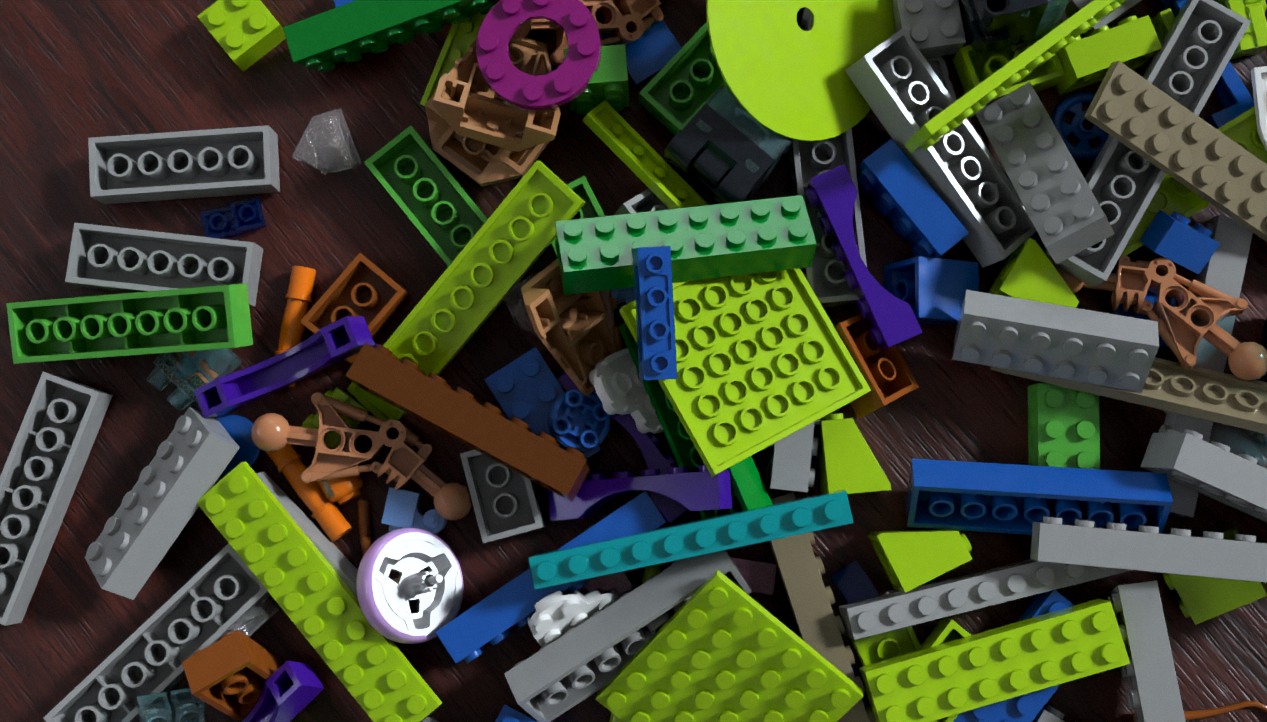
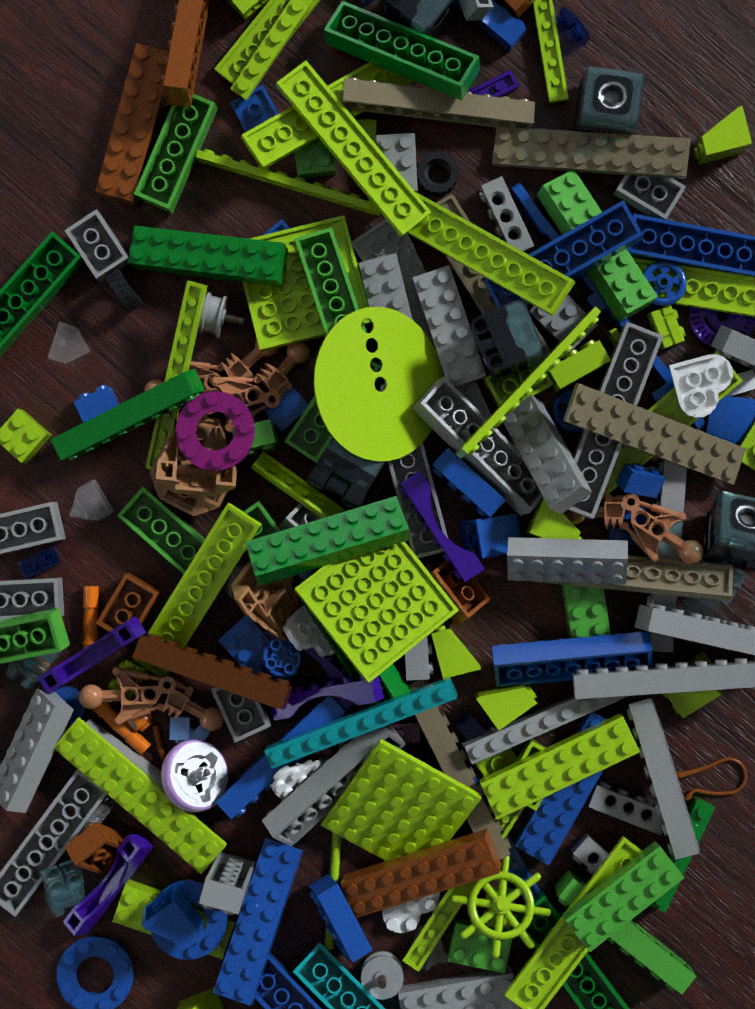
camera: 15 degrees left, 5 degrees up
blue brick [633,246,677,381] -> none

